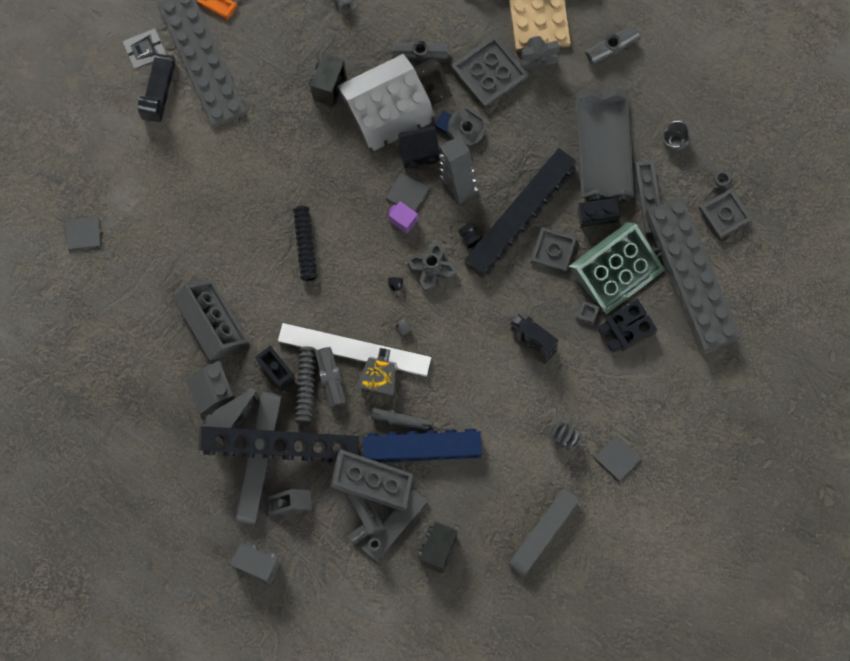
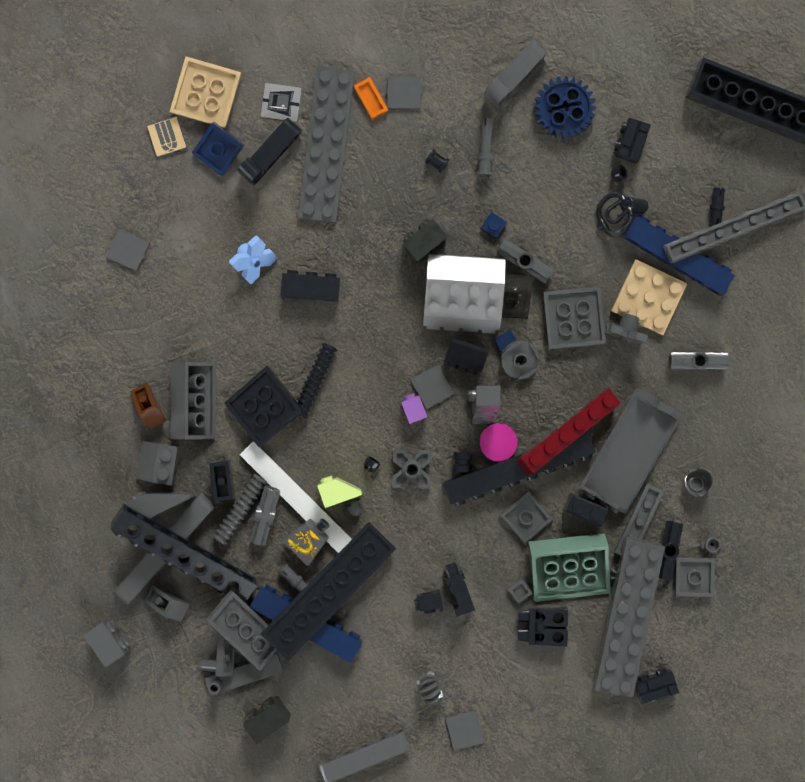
camera: 30 degrees right, 15 degrees up
none -> reddish brown slope [130,383,166,430]
none -> piece [147,116,187,158]
none -> tan plate [170,57,242,129]
none -> dark blue tile [192,122,245,176]
none -> black plate [224,366,304,447]
none -> light blue plant [229,235,278,284]
none -> black plate [261,522,396,661]
none -> black brick [280,270,340,302]
none -> yellowish green slope [318,476,362,508]
none -> black brick [414,590,443,614]
none -> black bush [425,149,450,174]
none -> dark pink tile [479,423,518,461]
none -> dark blue plate [480,212,507,238]
none -> dark red arch [516,388,621,475]
none -> black brick [635,667,679,705]
none -> black piece [659,520,683,580]

